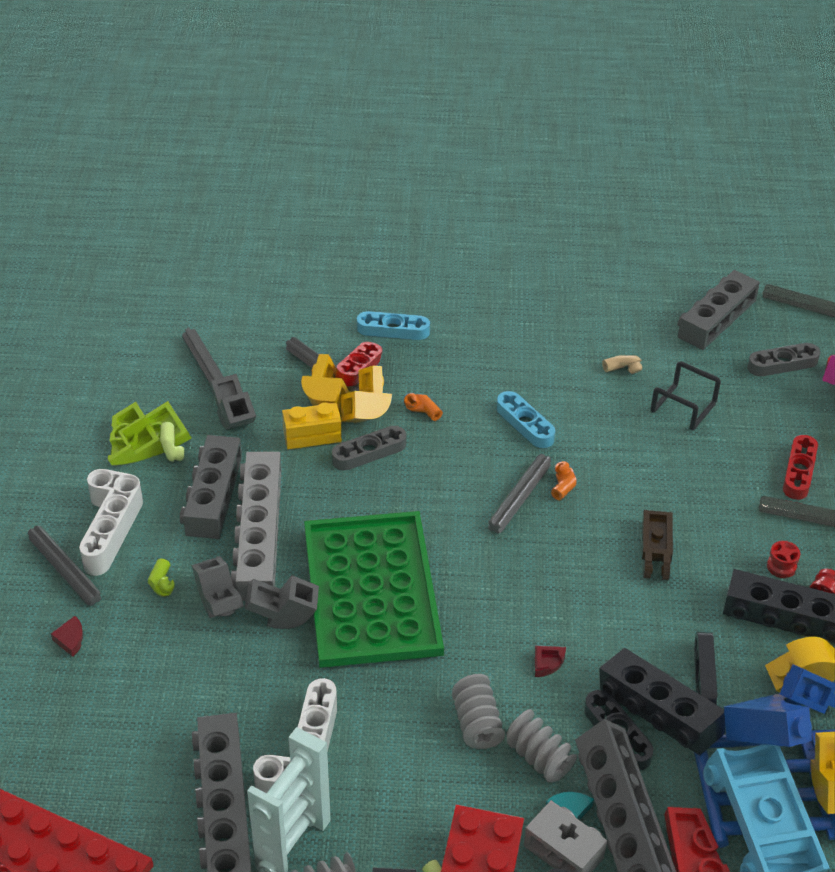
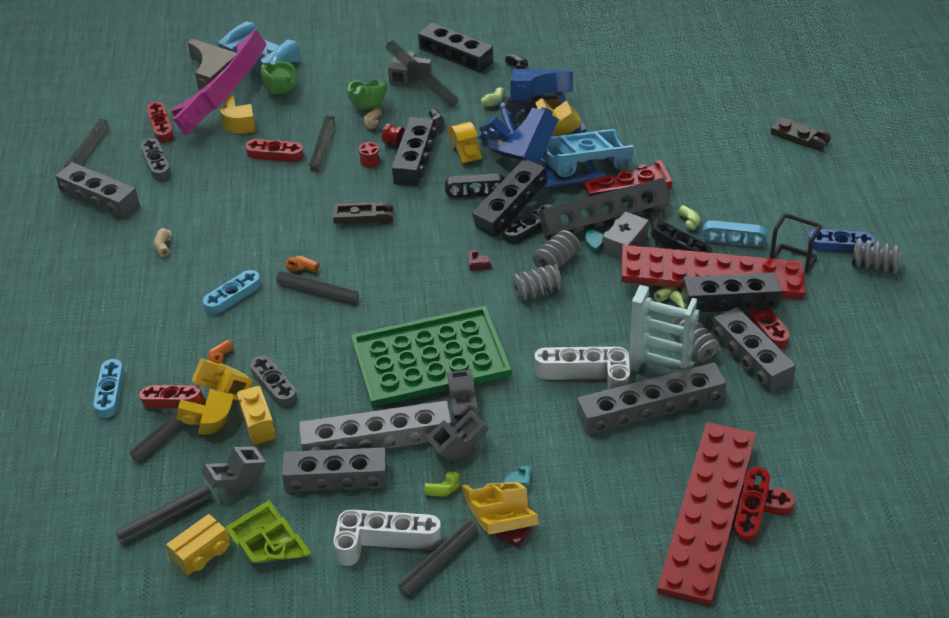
camera: 95 degrees left, 0 degrees up
yellowish green arm [160,422,184,462] -> none
black piece [650,361,721,430] -> none
none -> yellow brick [166,514,231,576]
none -> yellow slope [462,482,539,534]
none -> teal tile [504,466,531,491]

